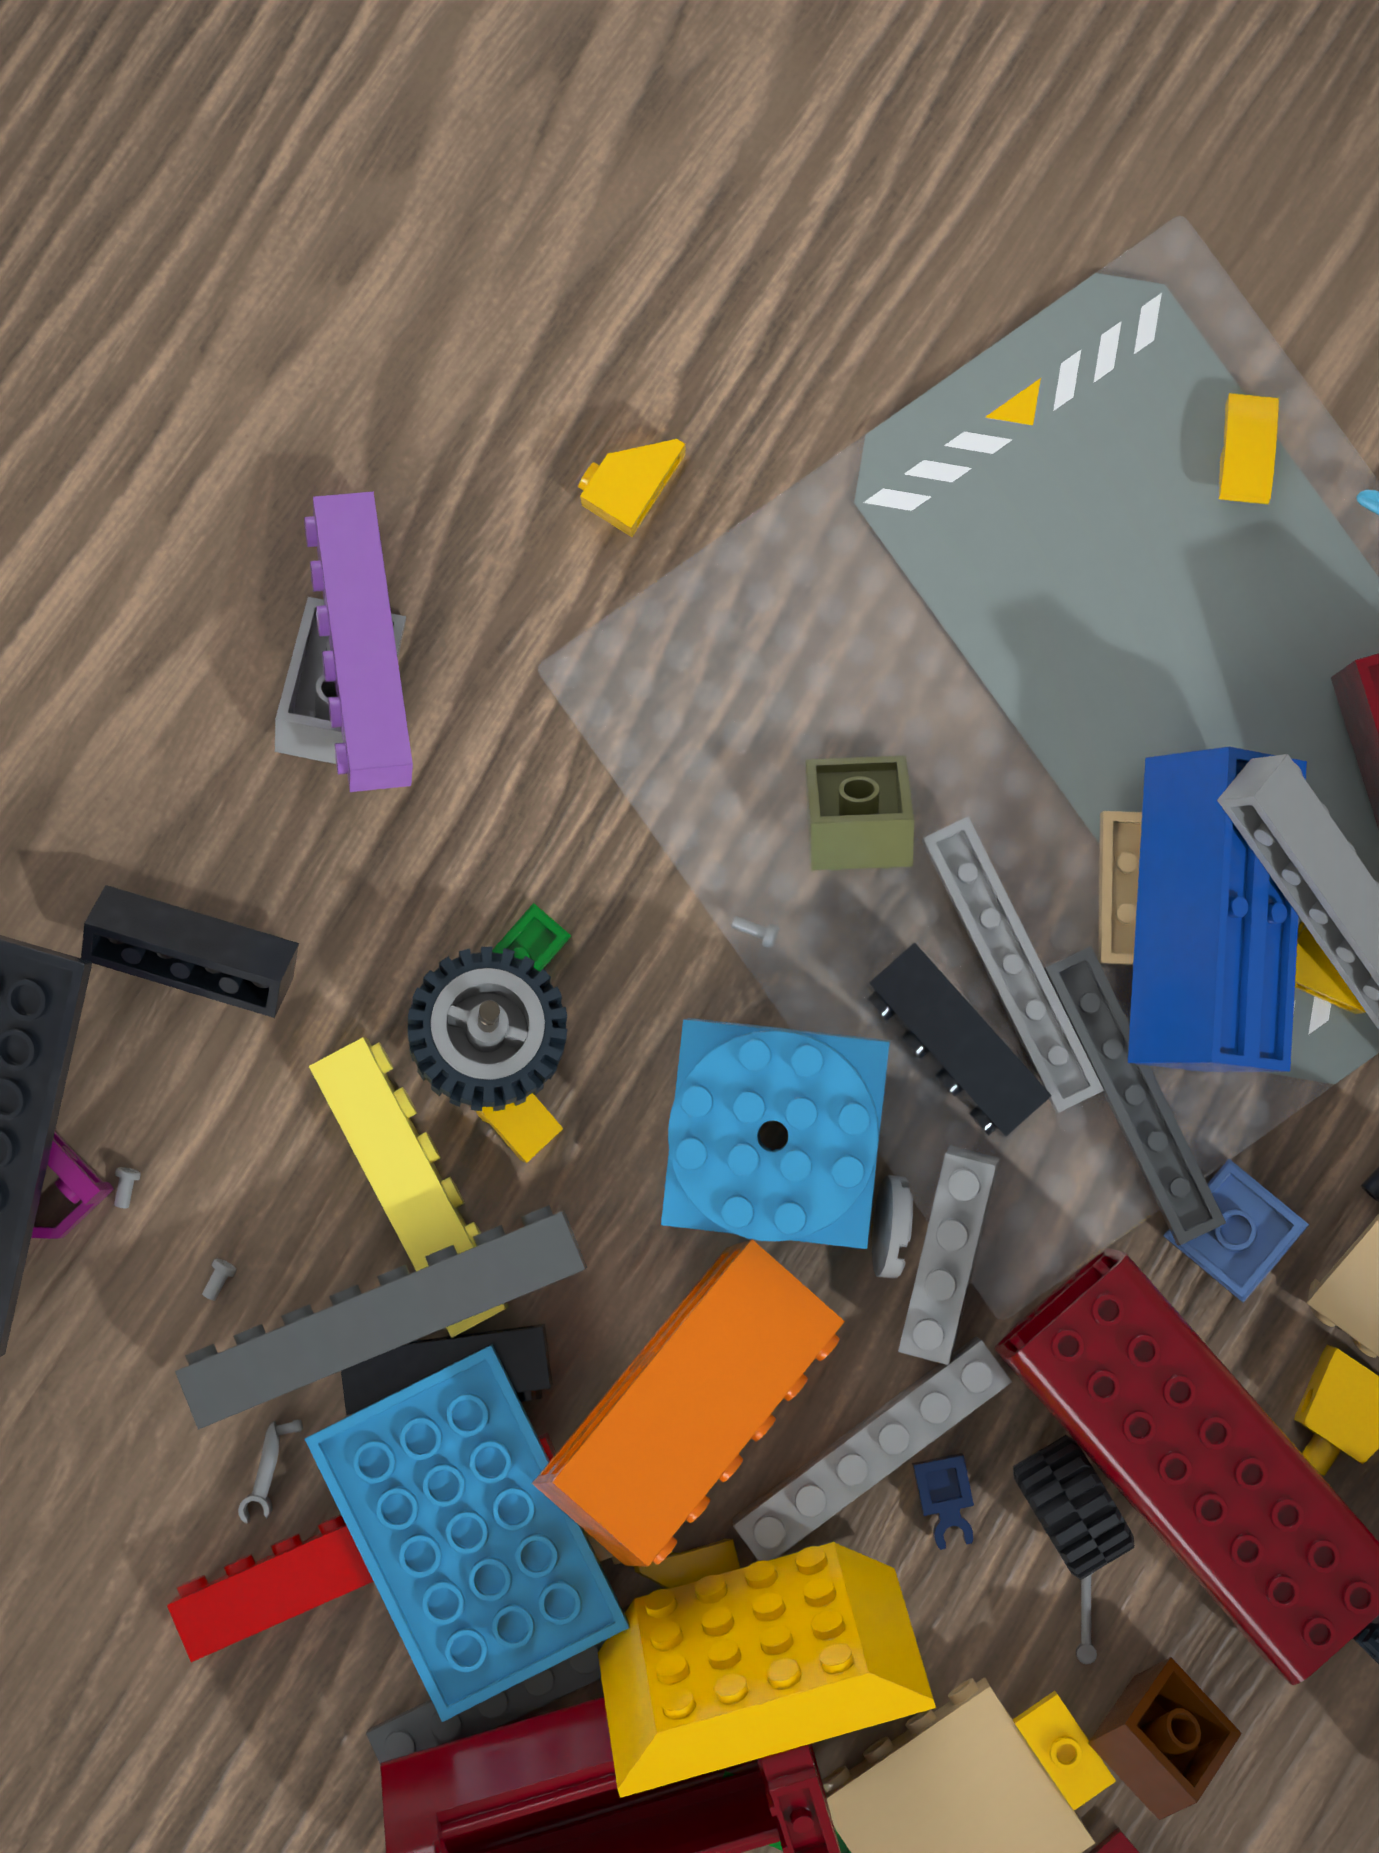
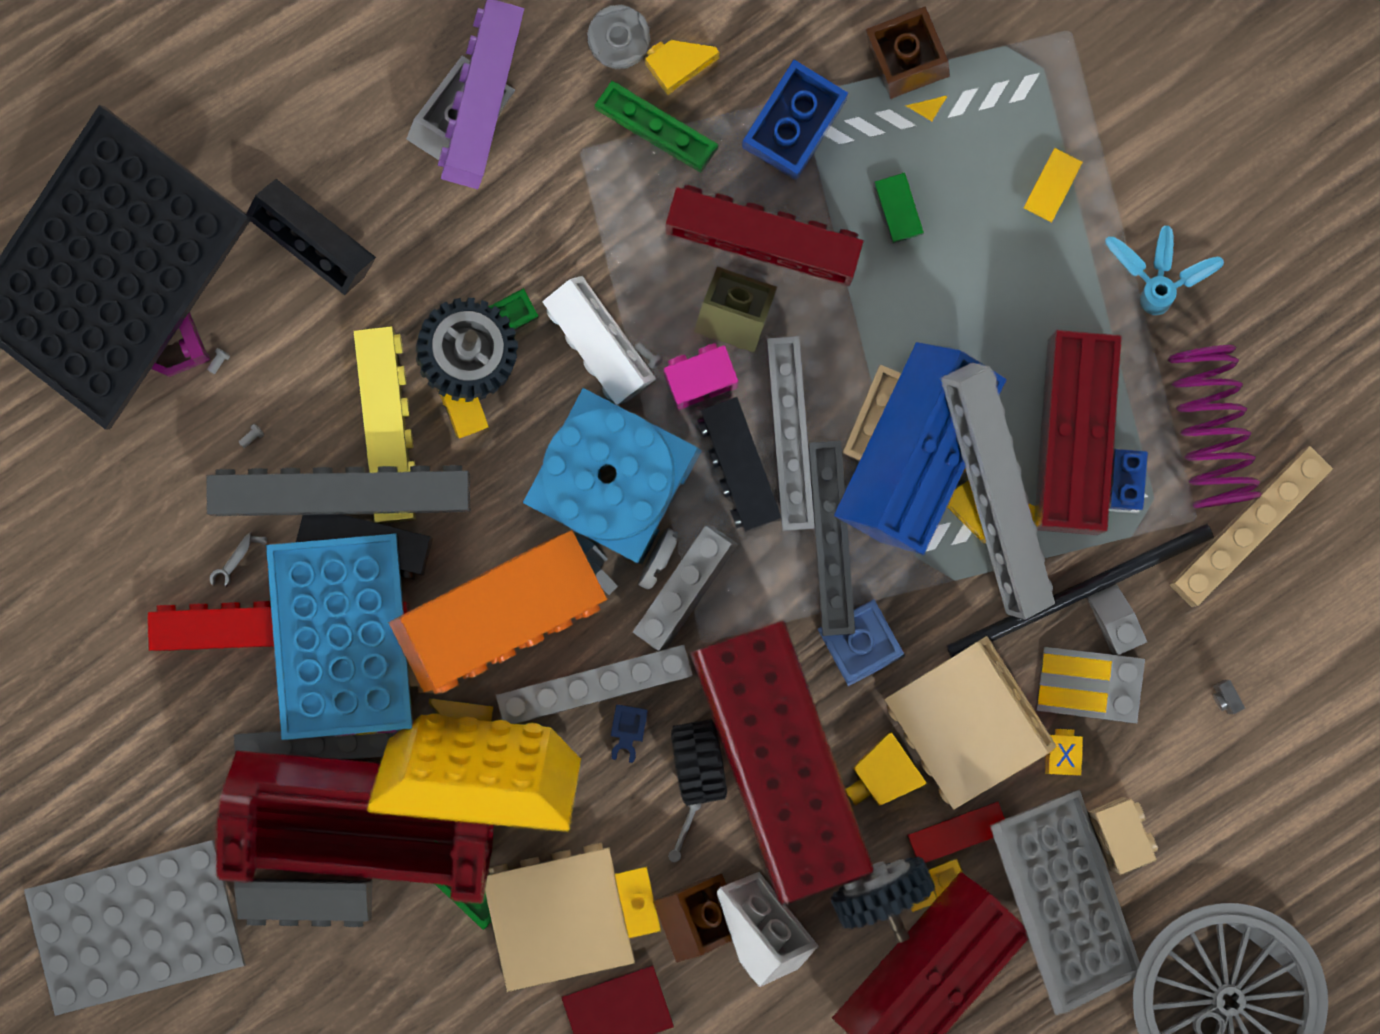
camera: 15 degrees right, 0 degrees up
none -> white brick [542,276,656,405]
none -> light grey slope [577,534,618,595]
none -> light grey tile [587,5,650,69]
none -> green tile [594,81,719,173]
none -> dark pink piece [664,343,739,411]
none -> dark red brick [665,185,864,287]
none -> white slope [717,872,818,987]
none -> blue brick [742,60,848,181]
none -> reddish brown brick [866,6,950,99]
none -> green tile [874,172,924,244]

